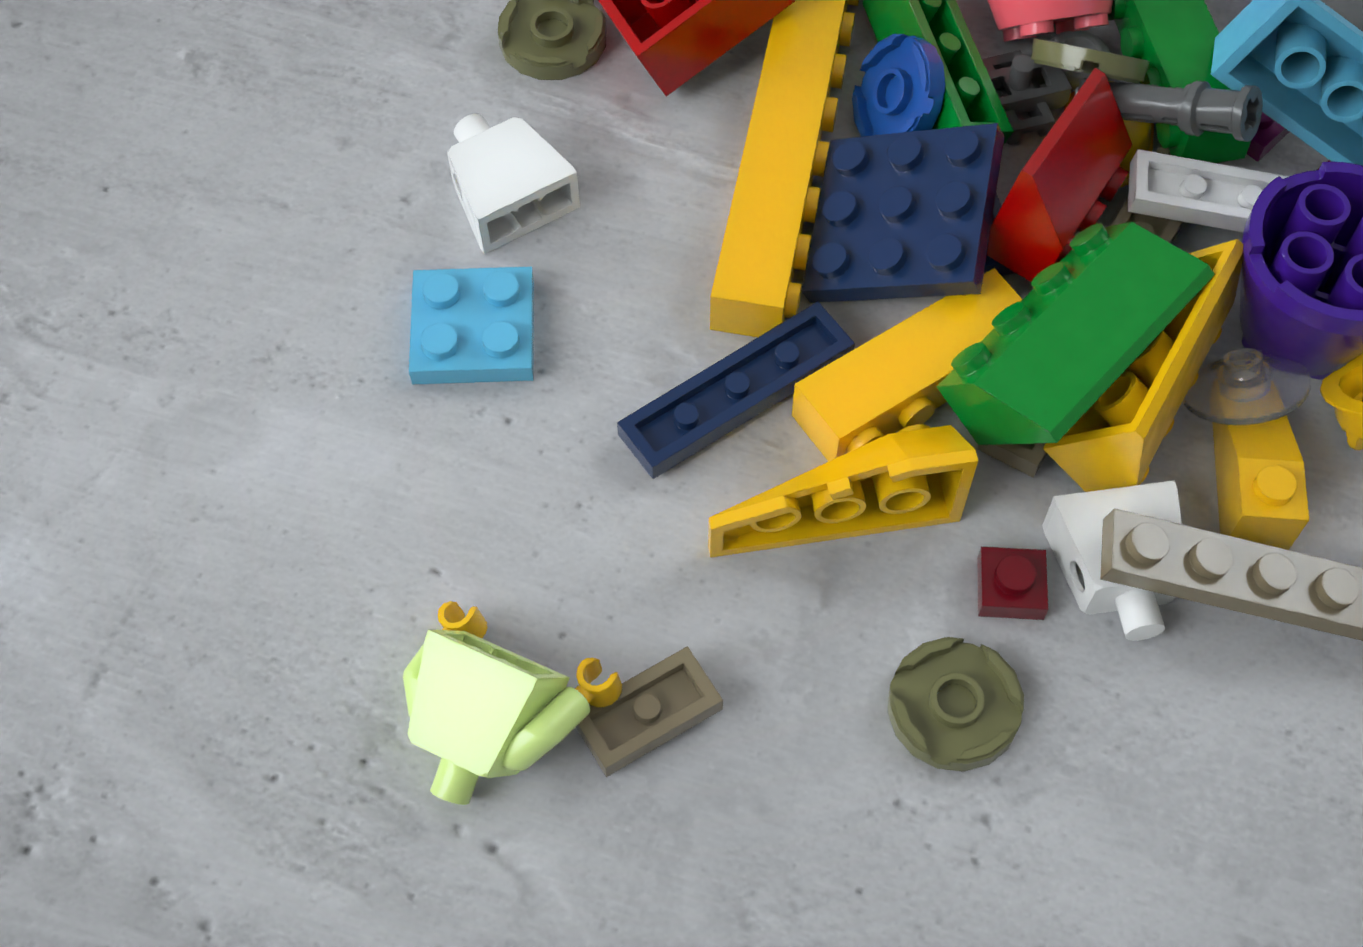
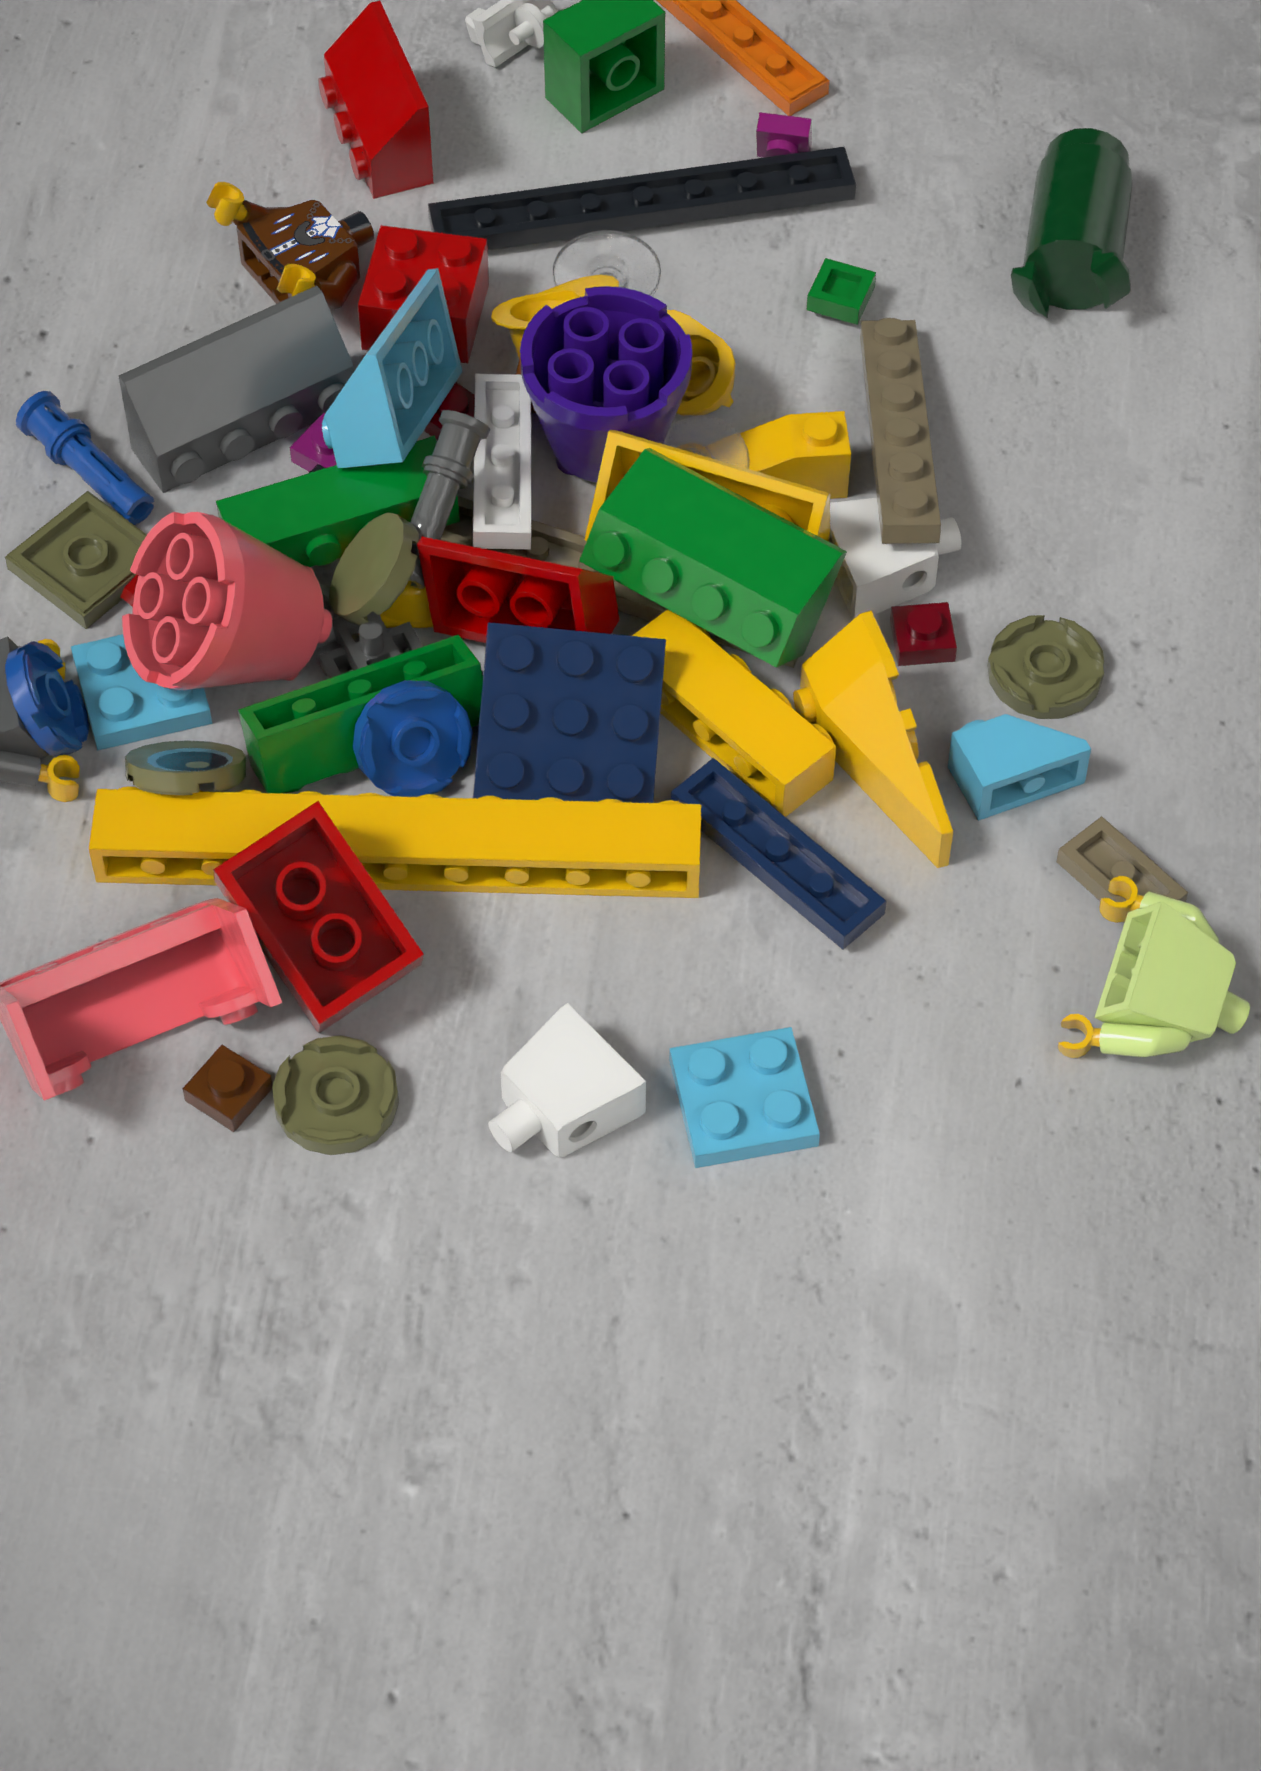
camera: 100 degrees left, 5 degrees down
none -> medium azure slope [947,714,1091,821]

